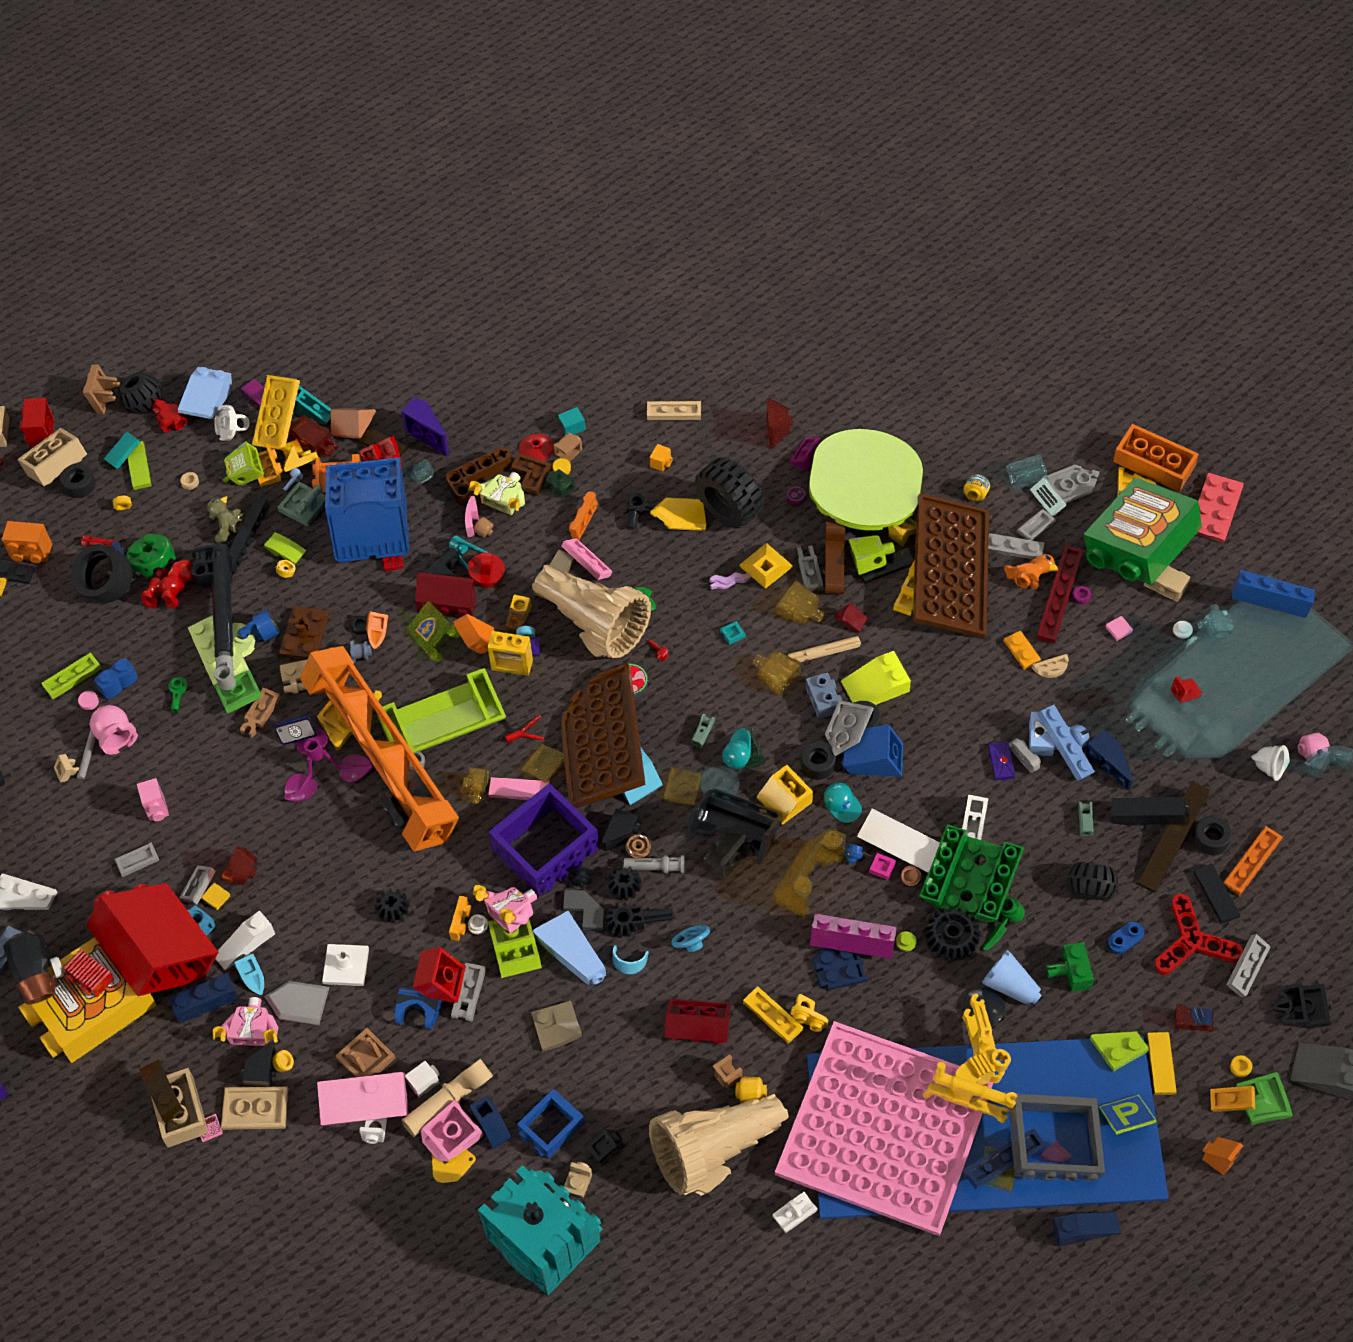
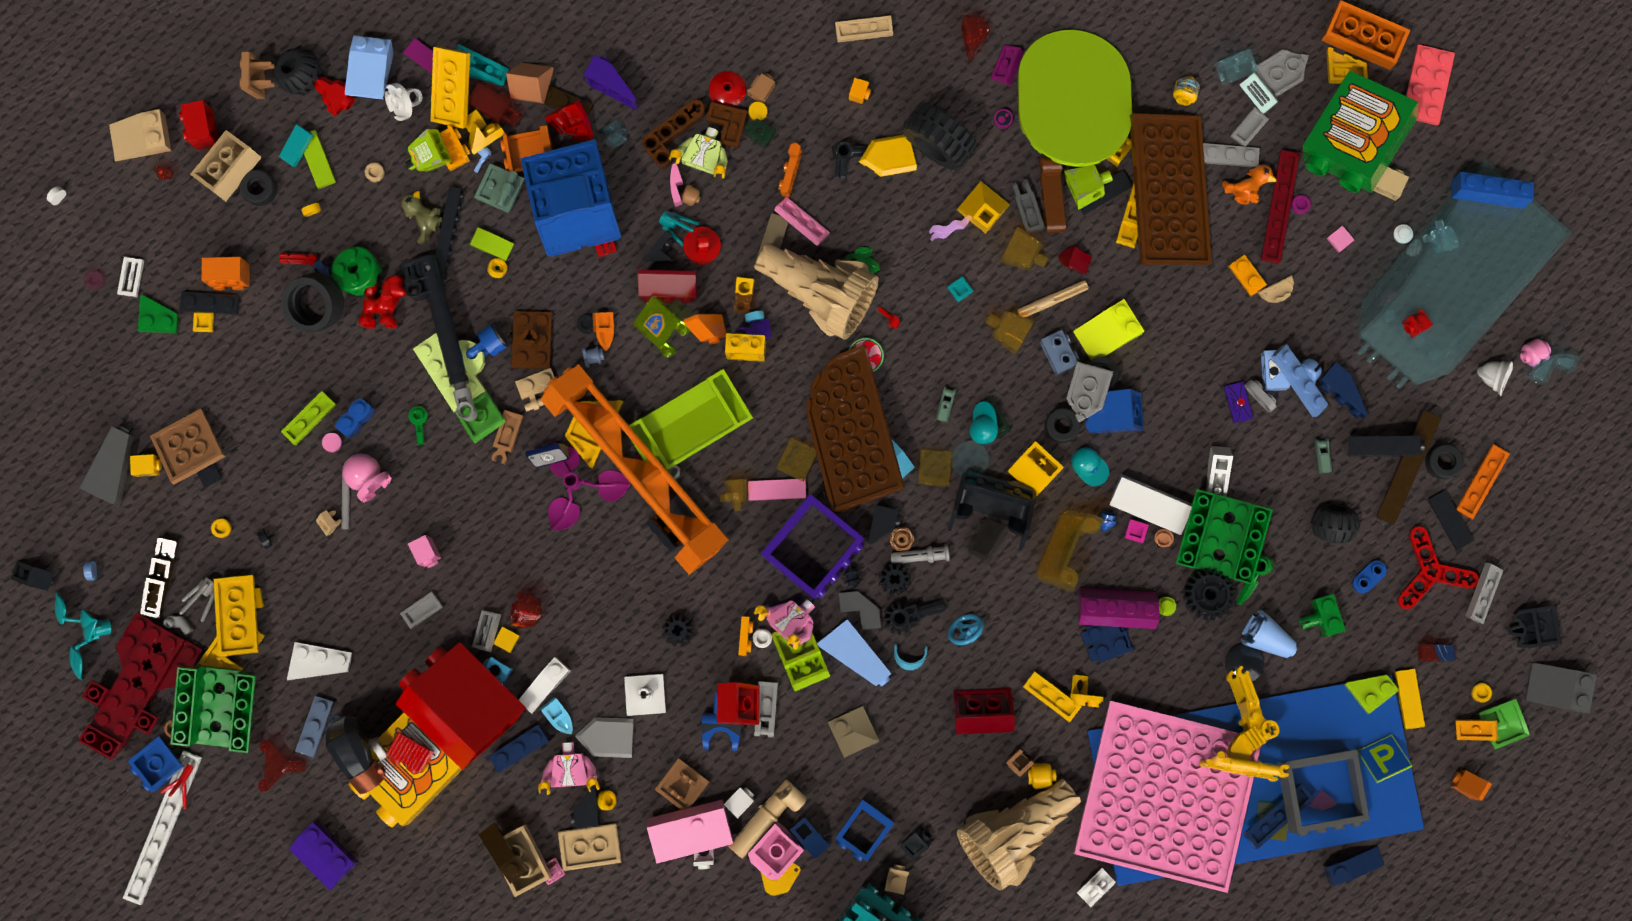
camera: 10 degrees left, 25 degrees up
red plant [505,715,544,743] -> none
teal panel [558,407,586,435] -> none

